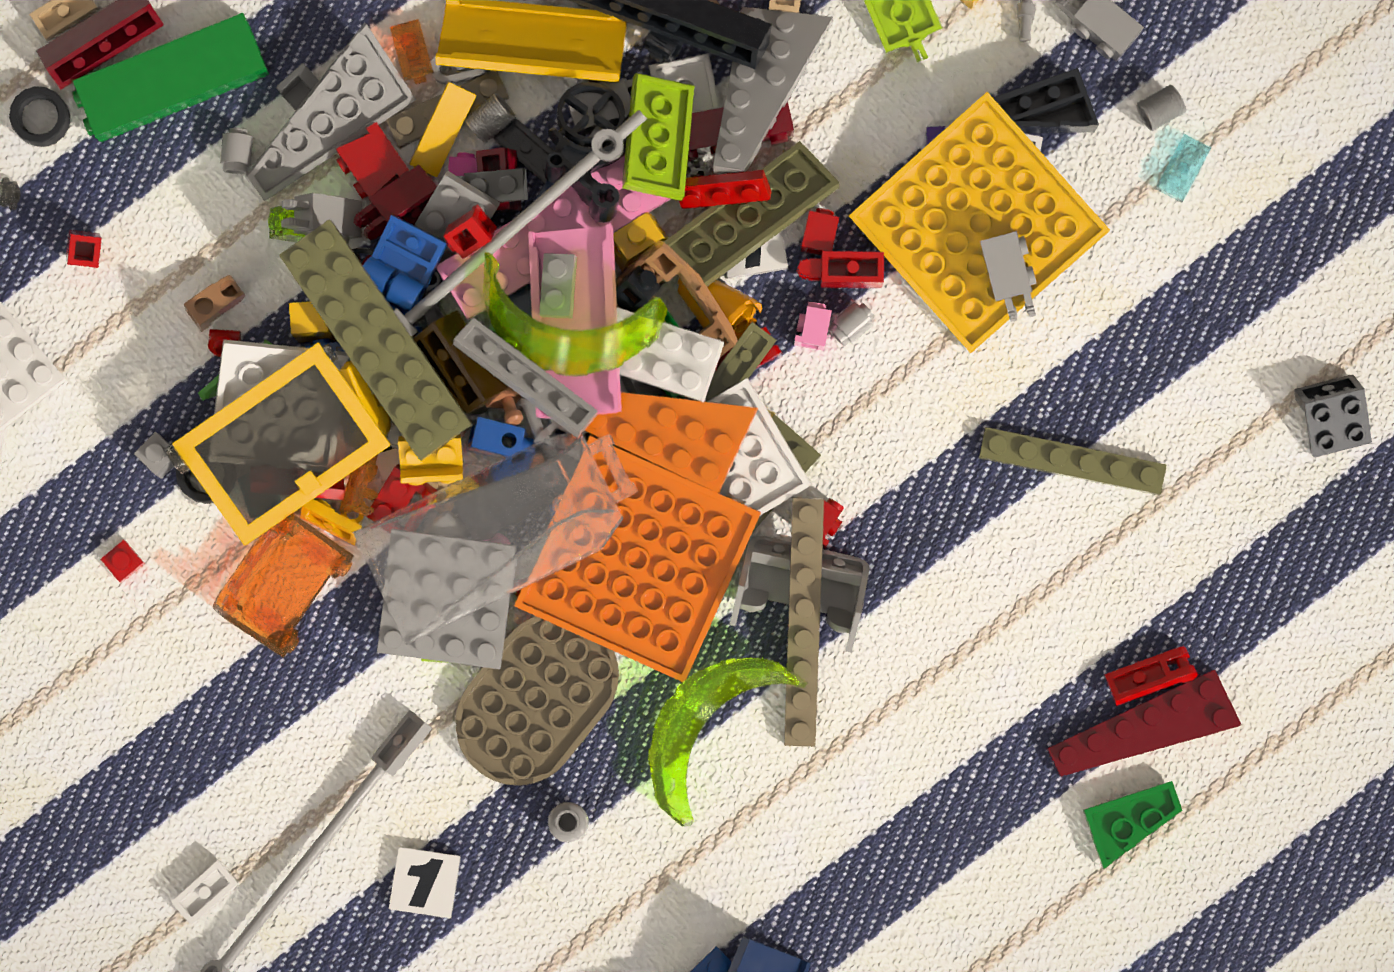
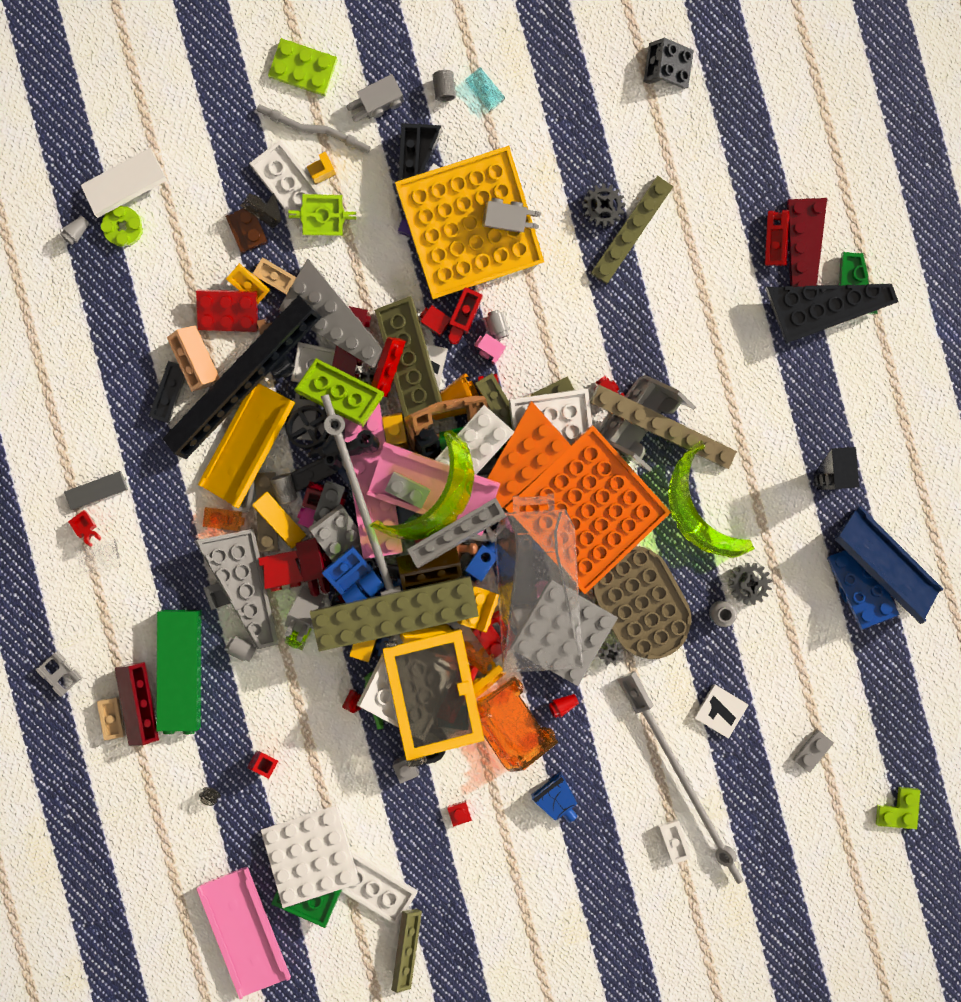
camera: 65 degrees left, 5 degrees up
black tyre [9,86,71,147] -> none
medium nougat leg [184,275,245,332] -> none
red brick [443,204,497,259] -> none
none -> blue torso [531,772,577,823]
none -> red cone [548,694,579,718]
none -> dark grey gear [582,184,626,228]
none -> flat silver gear [599,642,623,666]
none -> dark grey gear [728,562,772,605]
none -> black wing [765,283,899,344]
none -> black wedge [814,447,859,490]

